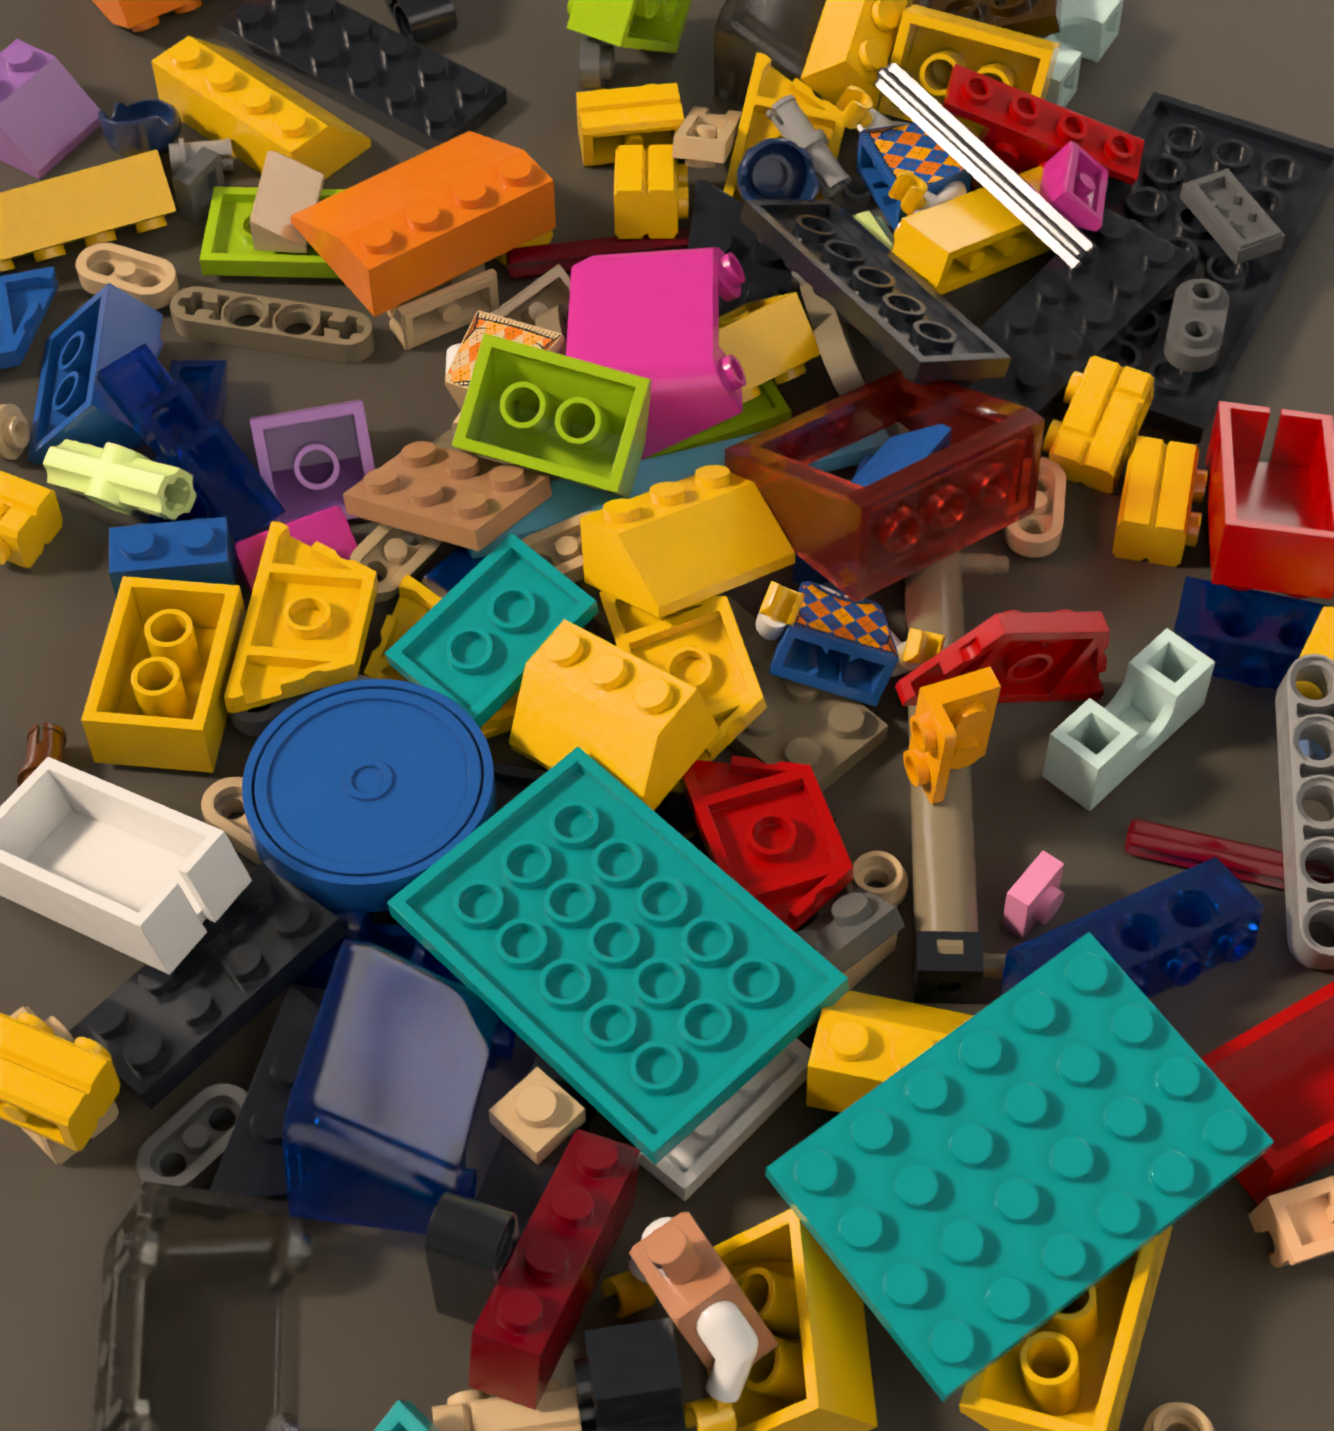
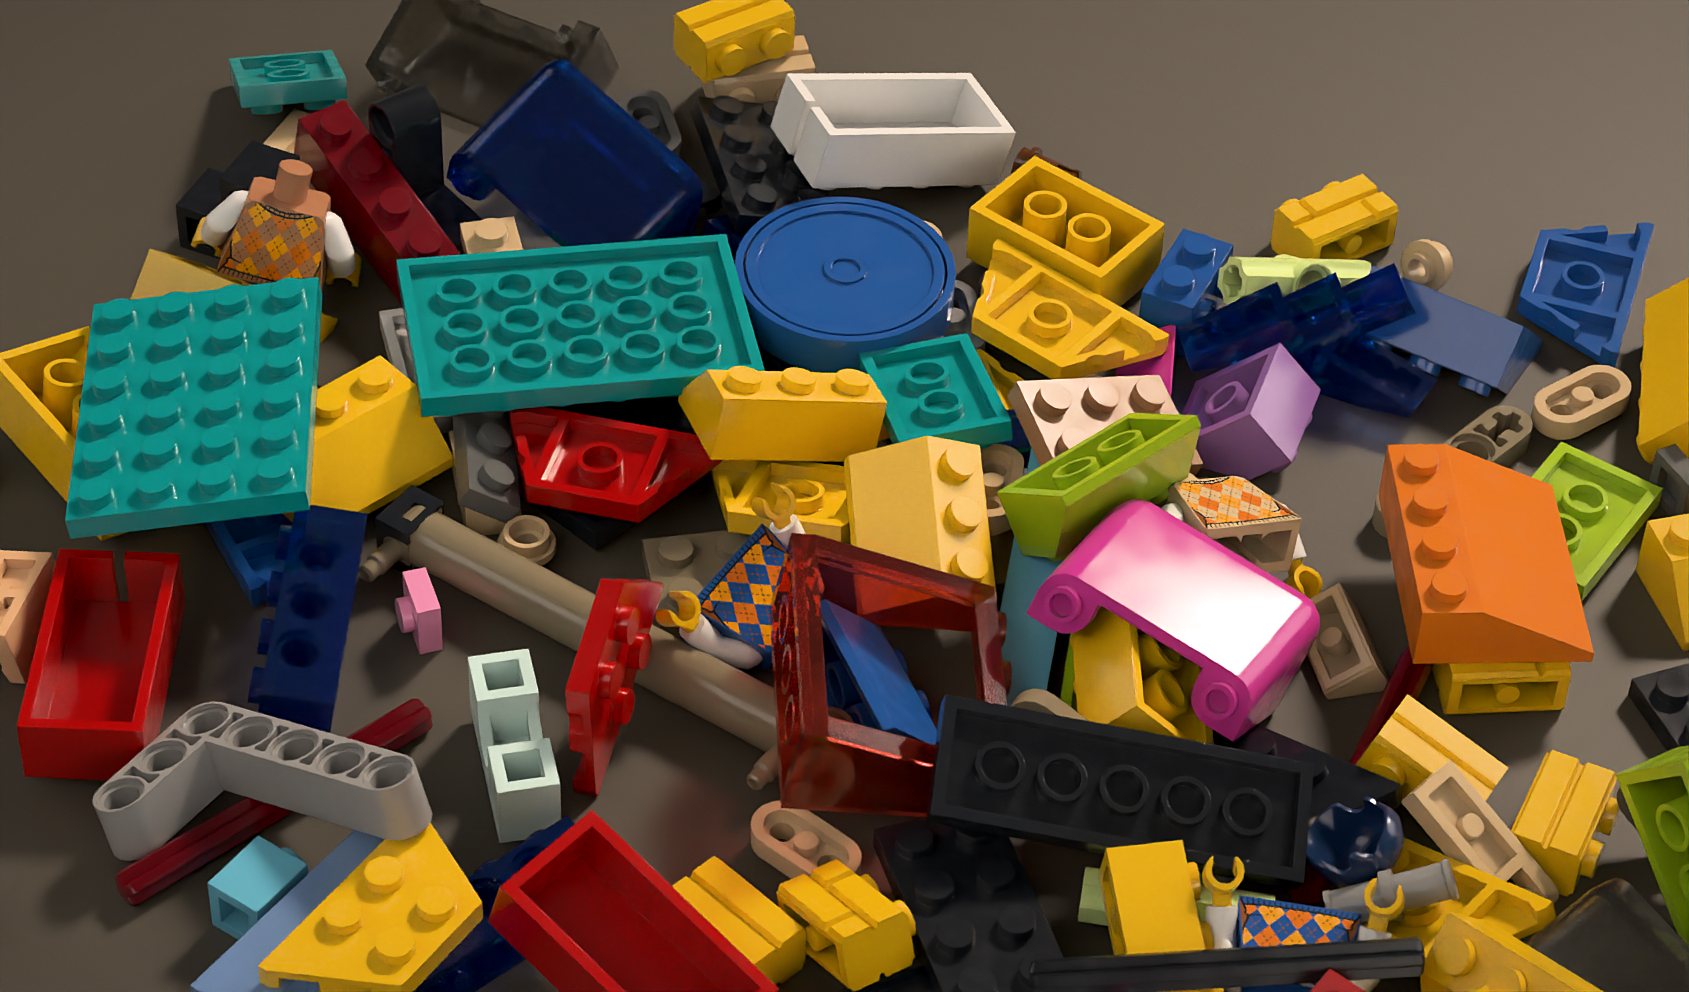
camera: 120 degrees right, 10 degrees down
tan slope [250,151,324,253] -> none
tan slope [389,268,499,351] -> none
light orange bracket [903,667,1001,805] -> none

